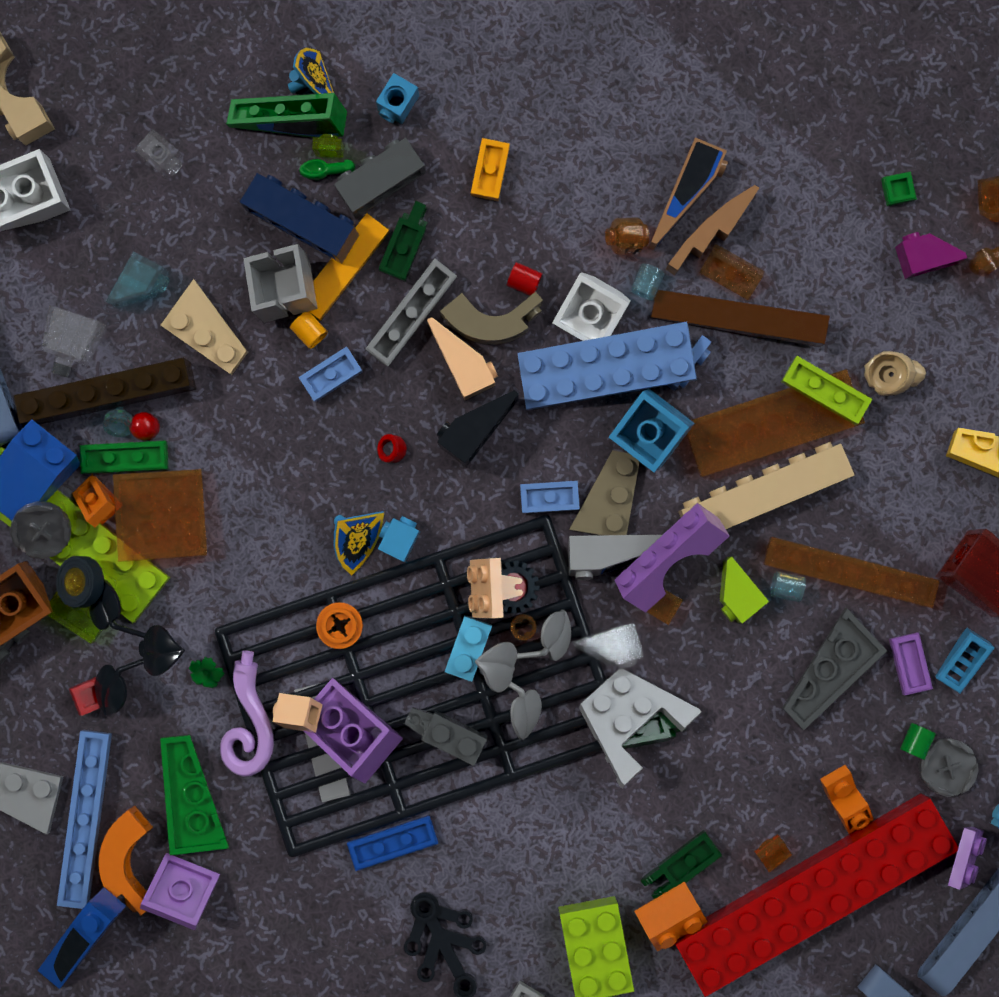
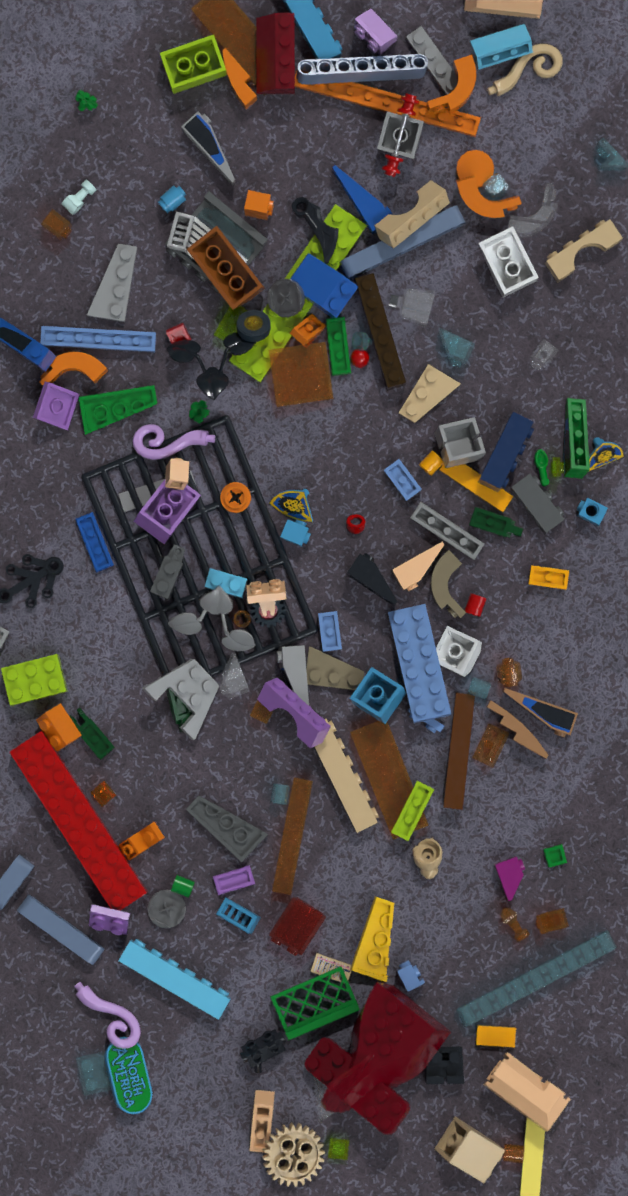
camera: 85 degrees right, 0 degrees up
lime slope [720,557,769,624] -> none

